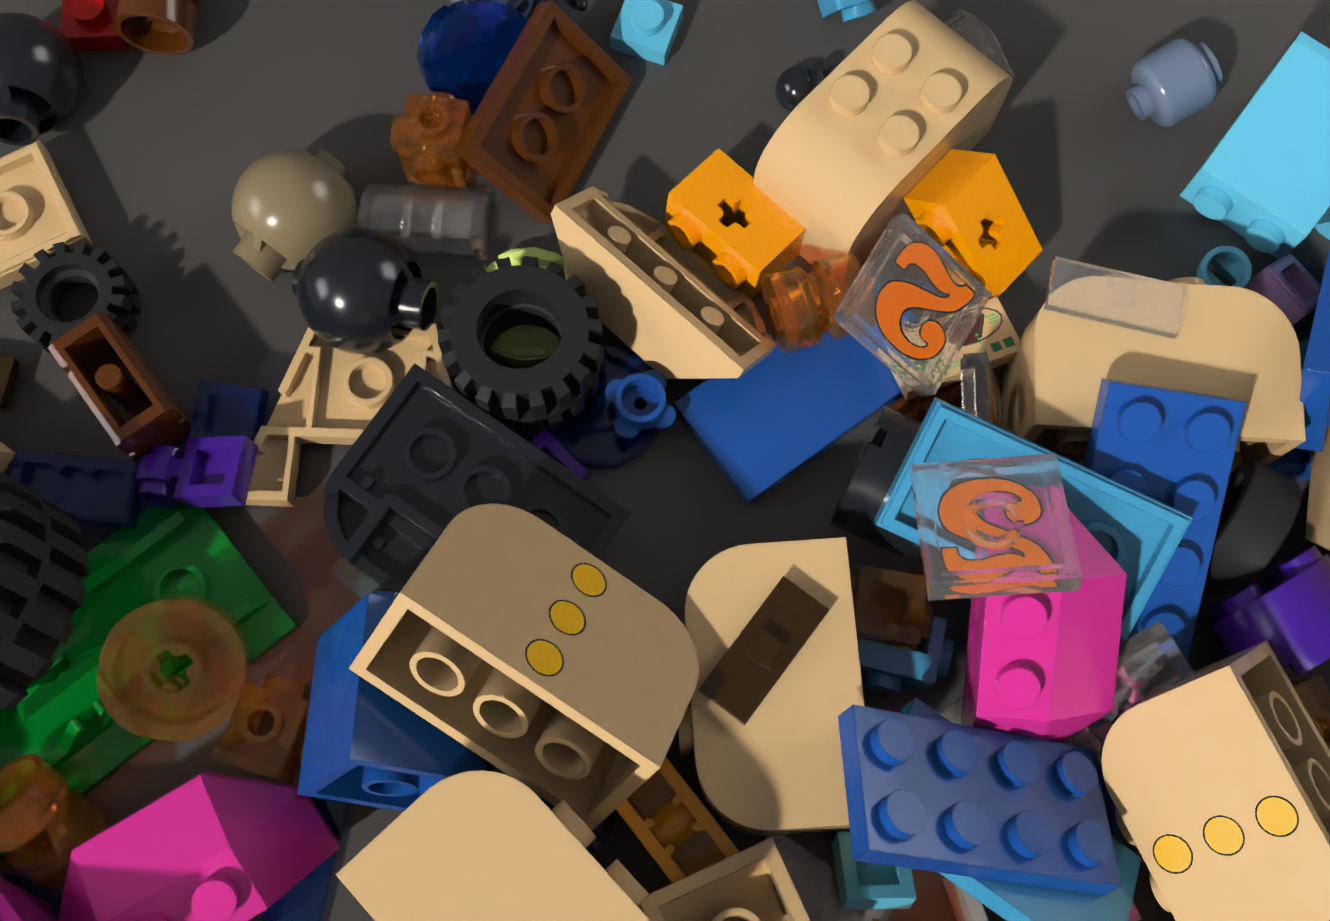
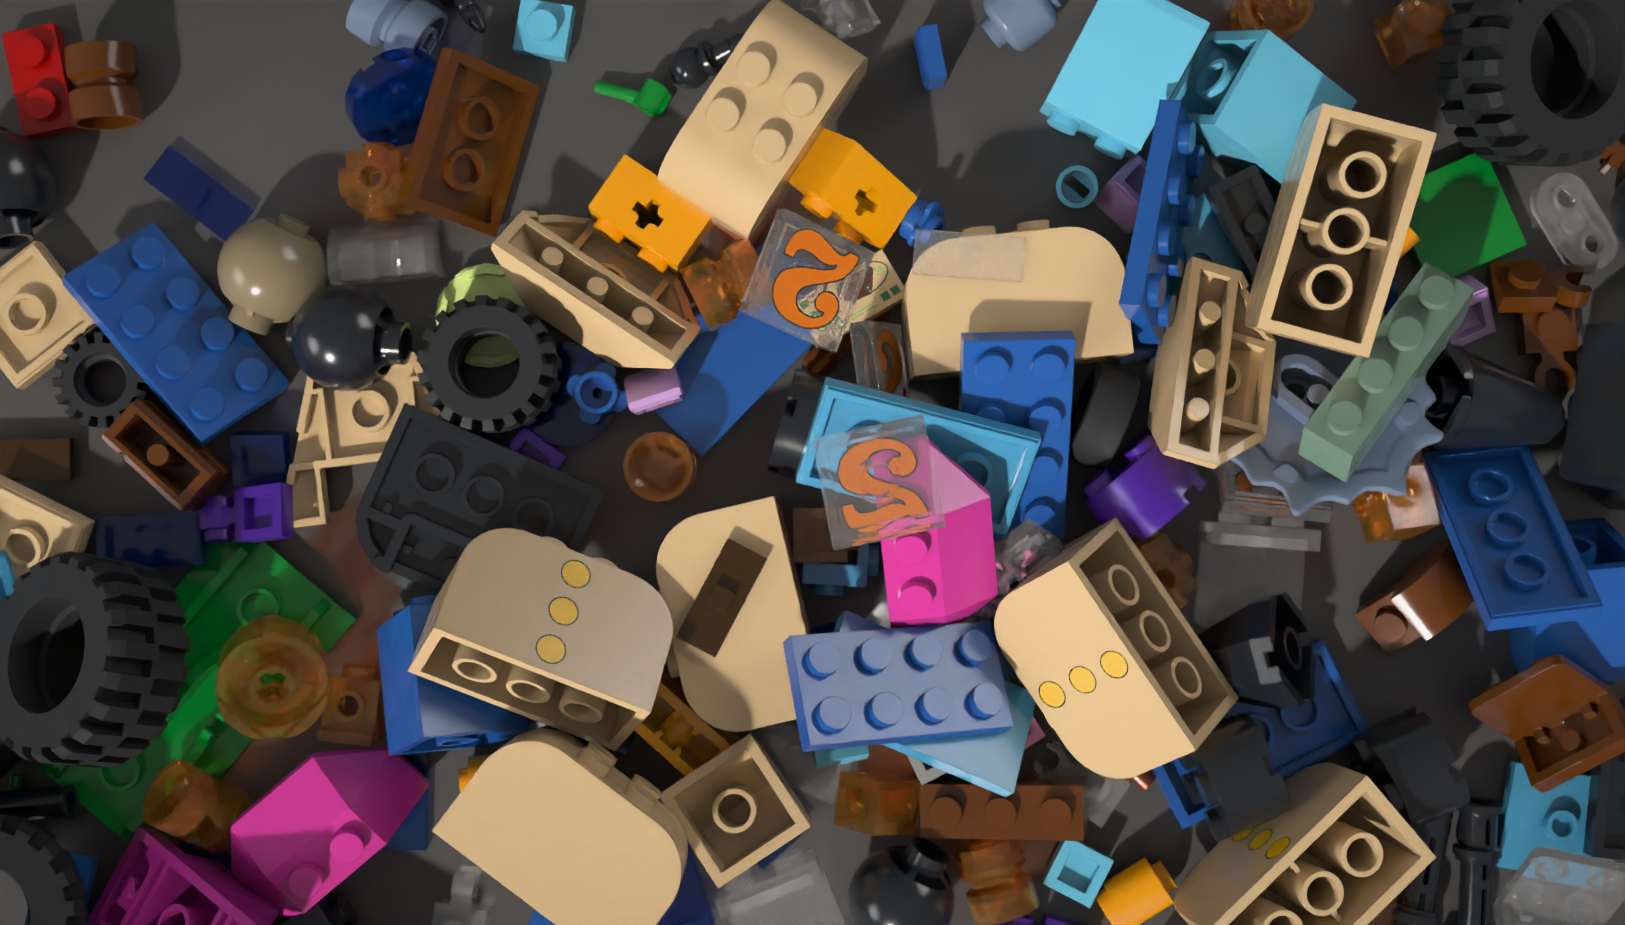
camera: 10 degrees left, 15 degrees up
none -> blue plate [63,221,289,448]
none -> clear blue piece [143,146,255,241]
none -> green hand [594,78,672,117]
none -> clear orange wheel [623,432,698,502]
none -> lavender slope [624,365,685,415]
none -> blue plate [899,199,946,254]
none -> blue tile [913,24,947,91]

